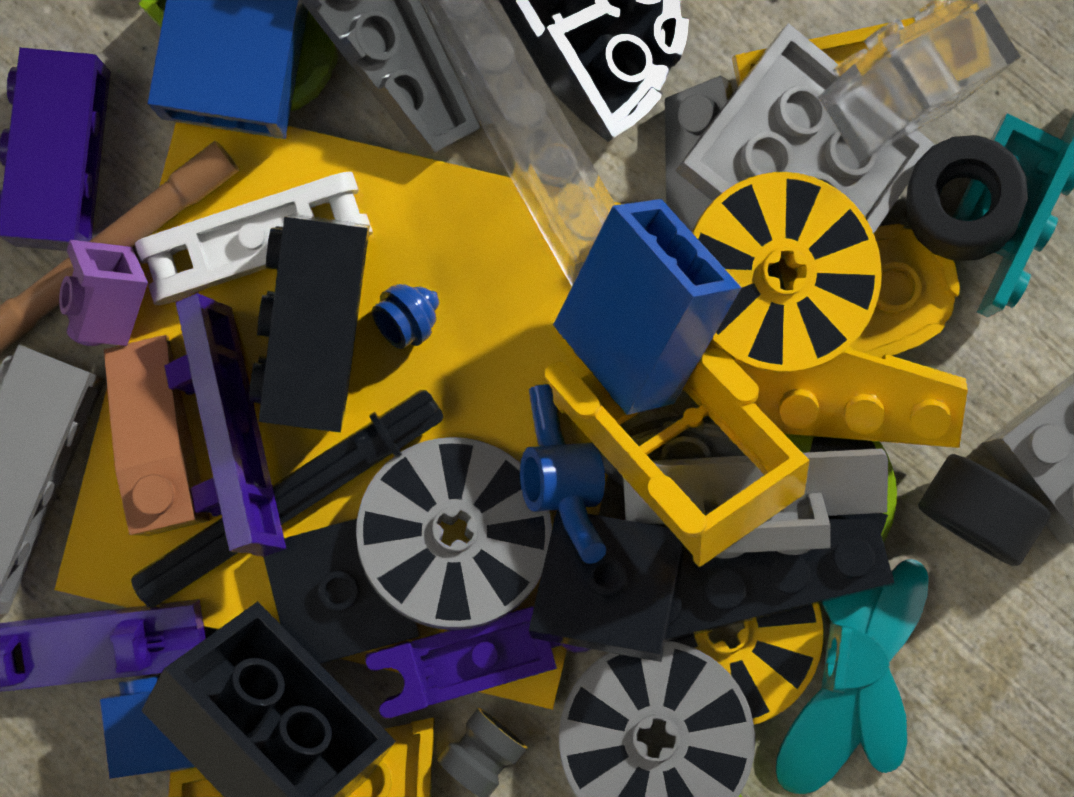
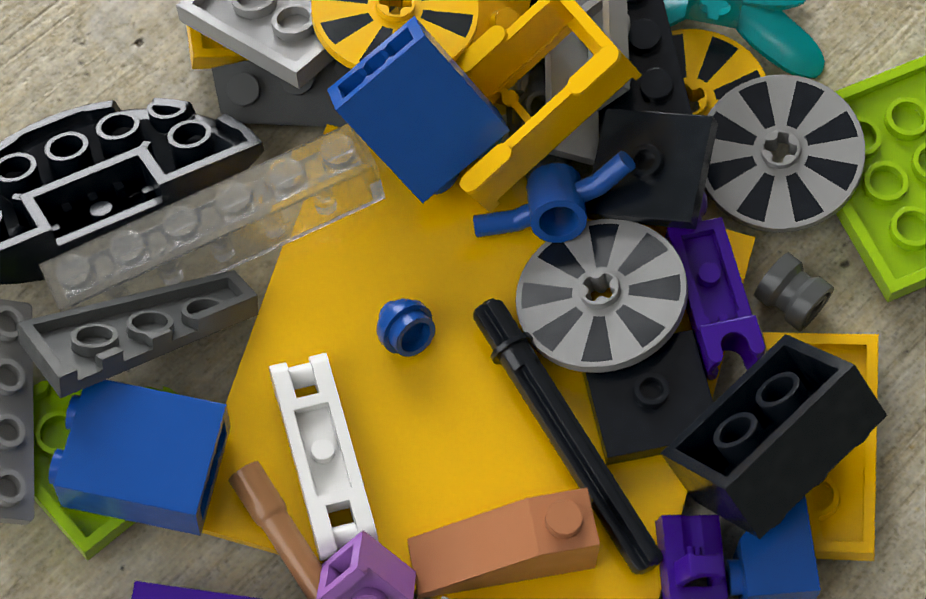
camera: 90 degrees left, 20 degrees down
dark purple hinge [164,293,286,557] -> none
black brick [249,214,370,433] -> none

